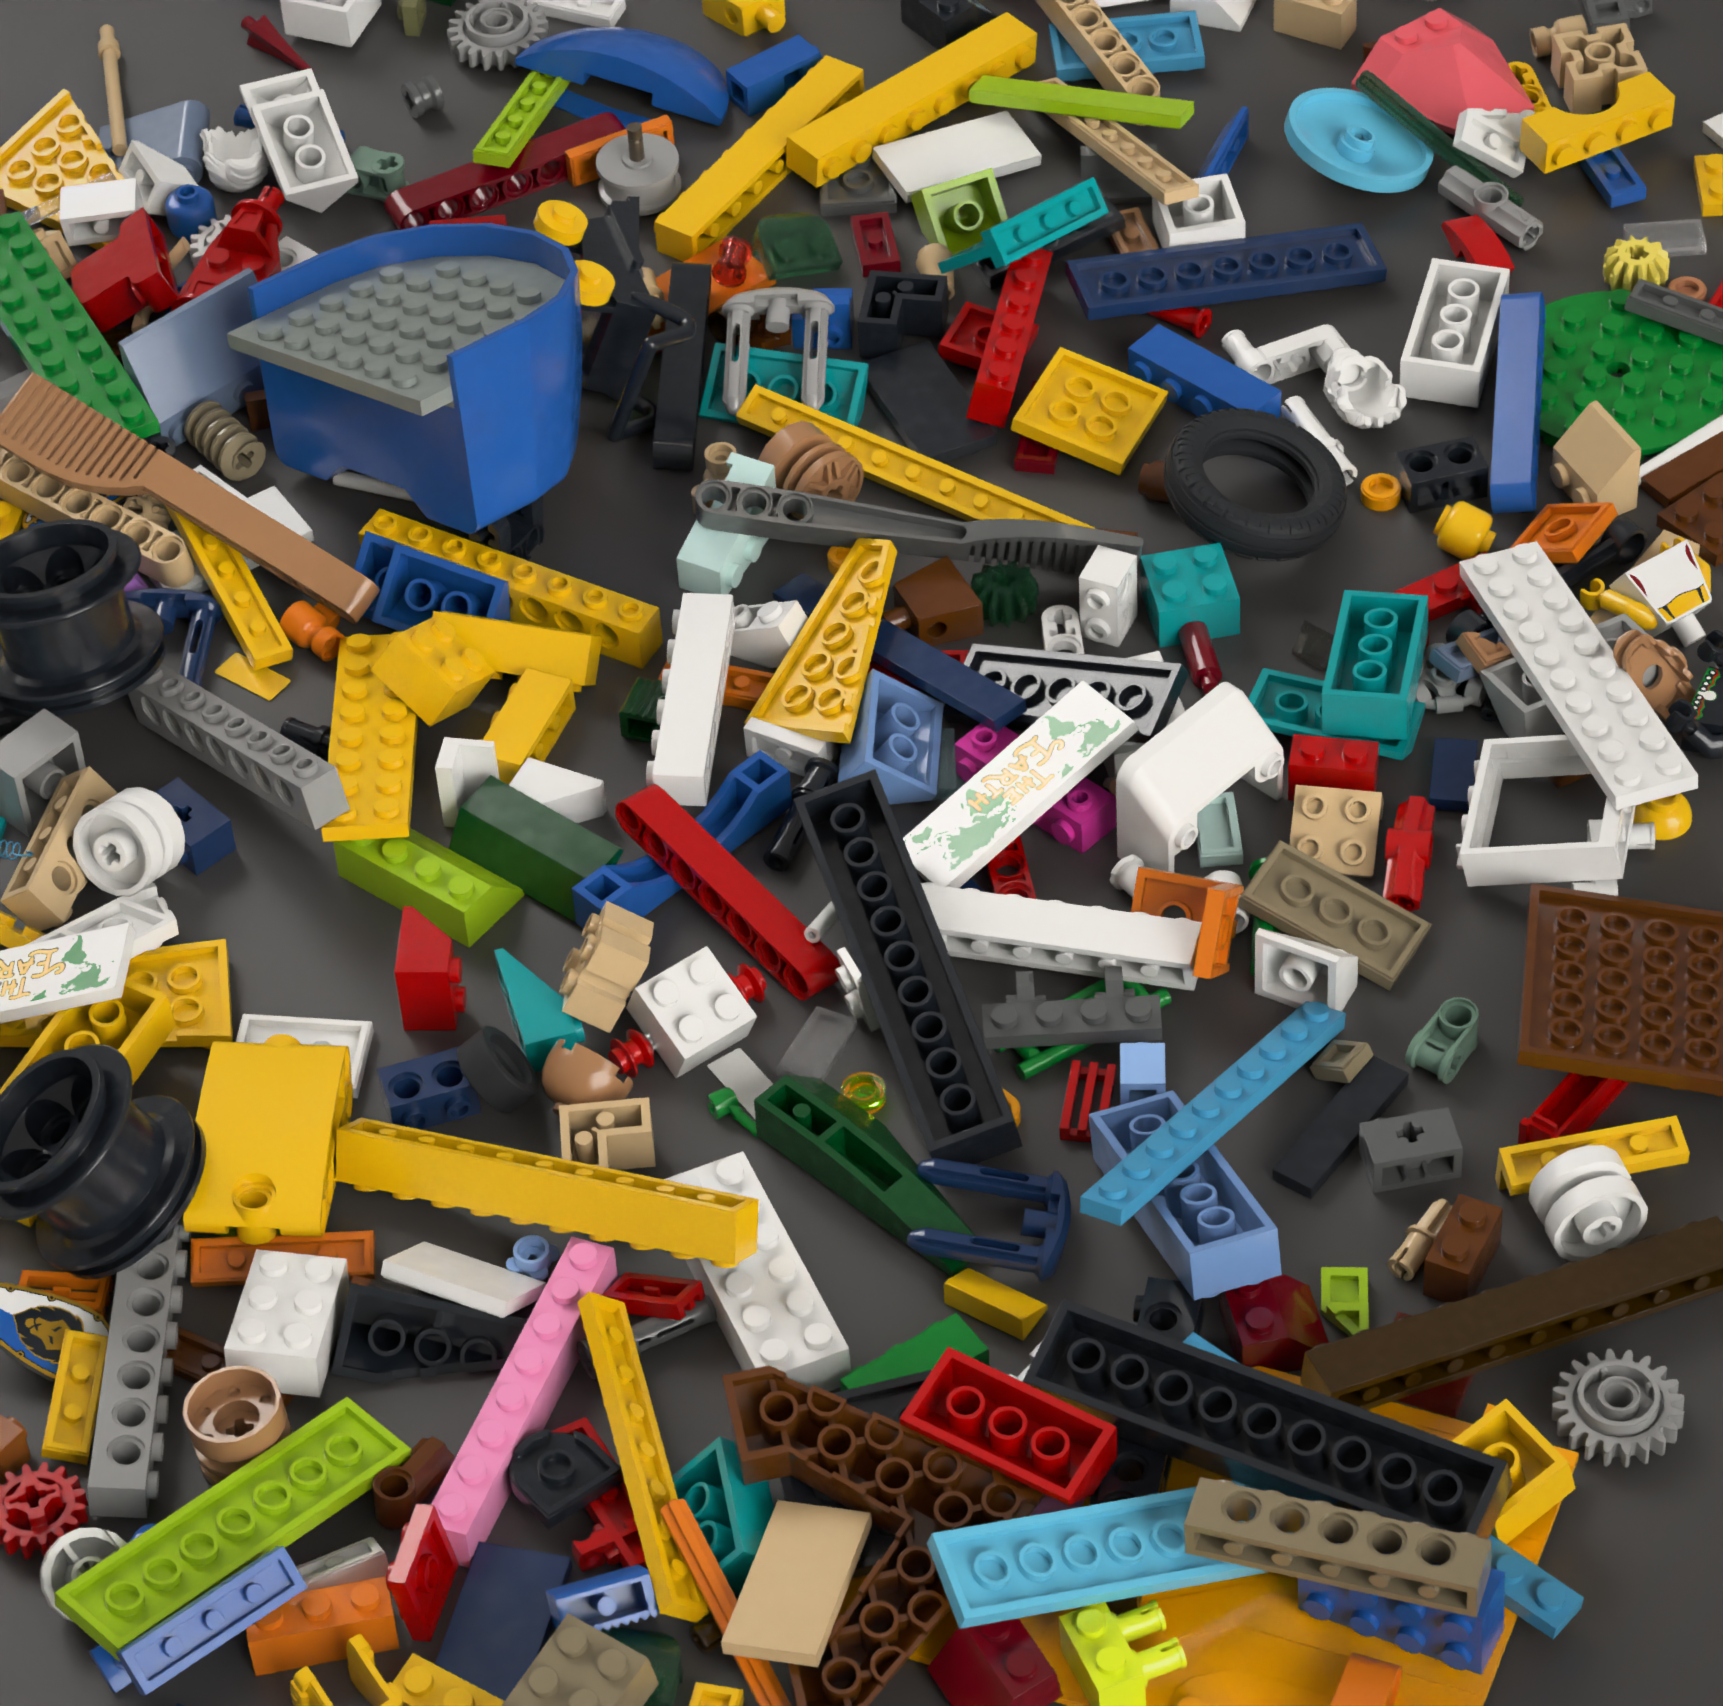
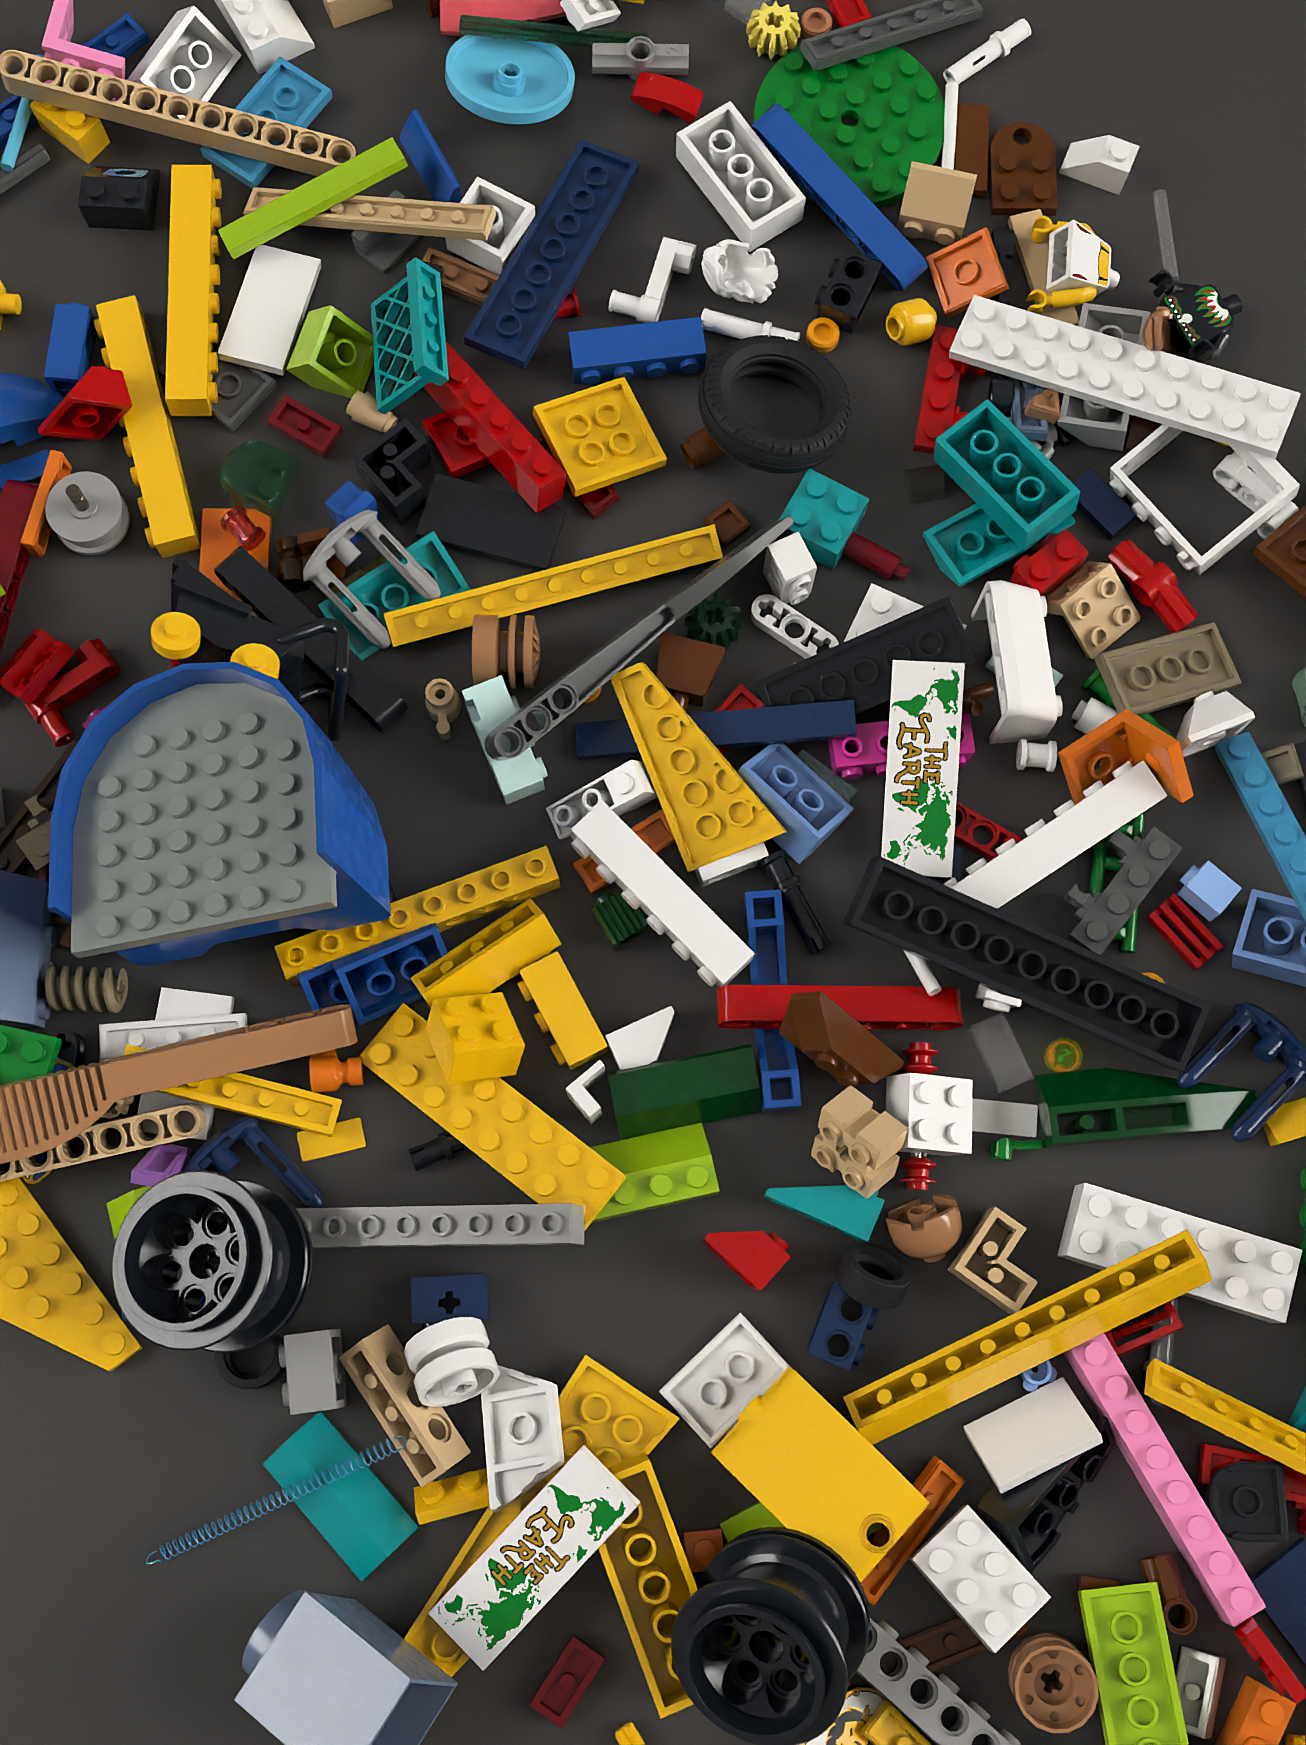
camera: 55 degrees left, 30 degrees up
none -> red slope [38,366,132,442]
none -> reddish brown wedge [779,991,904,1087]

